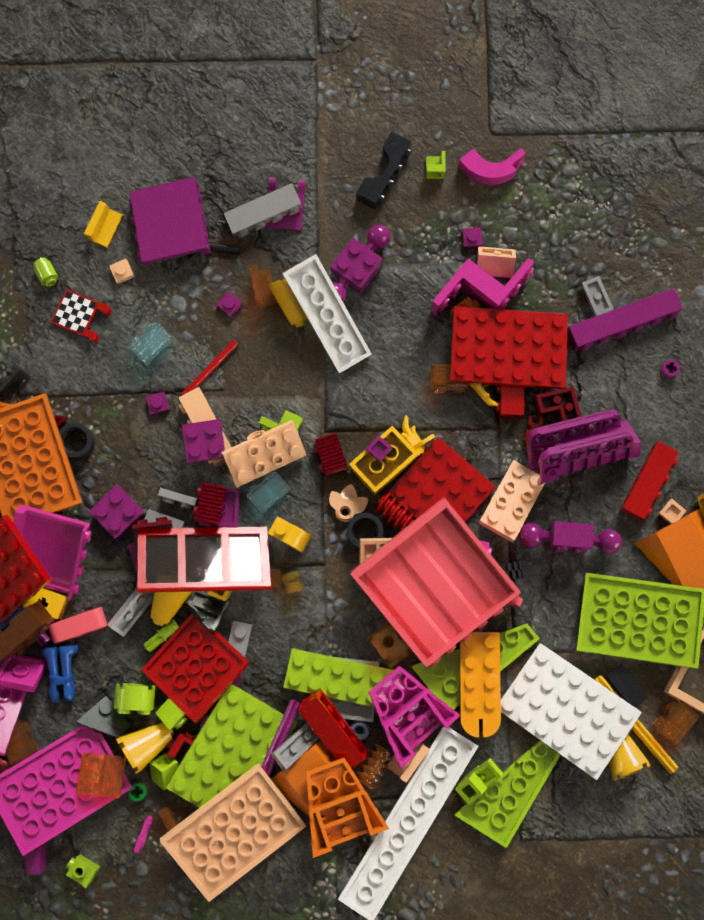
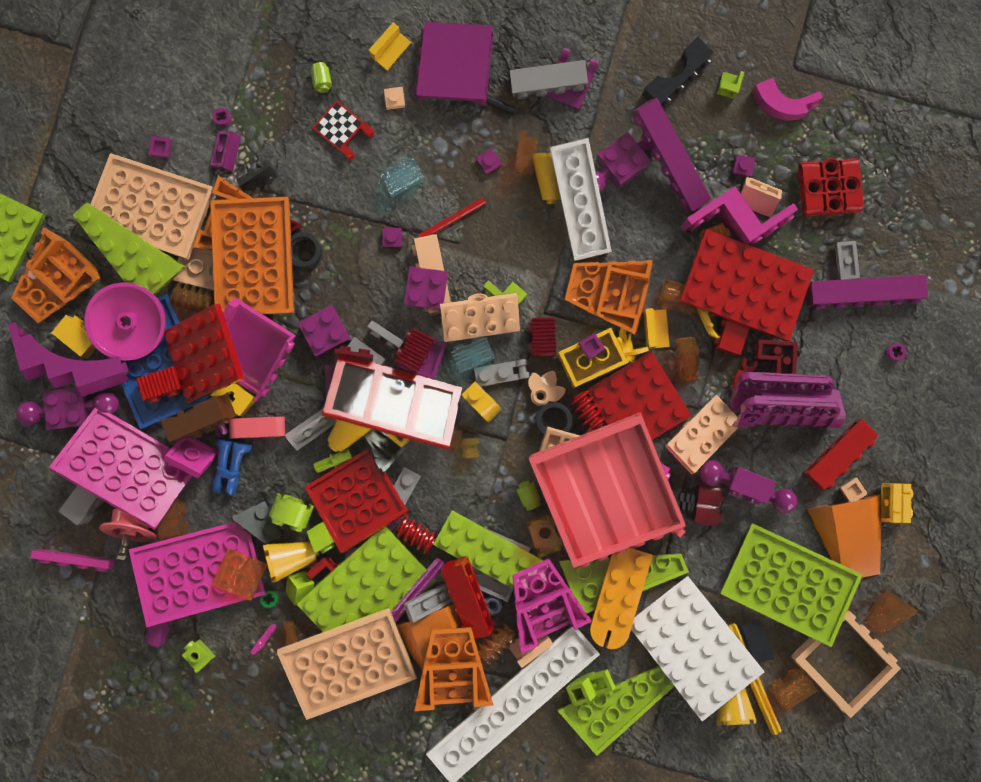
camera: 15 degrees right, 5 degrees up
none -> red piece [394,515,437,555]
none -> light grey plate [474,359,530,387]
none -> lime brick [516,480,541,511]
none -> orange wedge [565,260,653,335]
none -> magenta brick [632,98,712,212]
none -> yellow panel [643,308,670,349]
none -> clear orange slope [675,337,700,383]
none -> dark red brick [692,484,725,526]
none -> red connector [798,158,864,217]

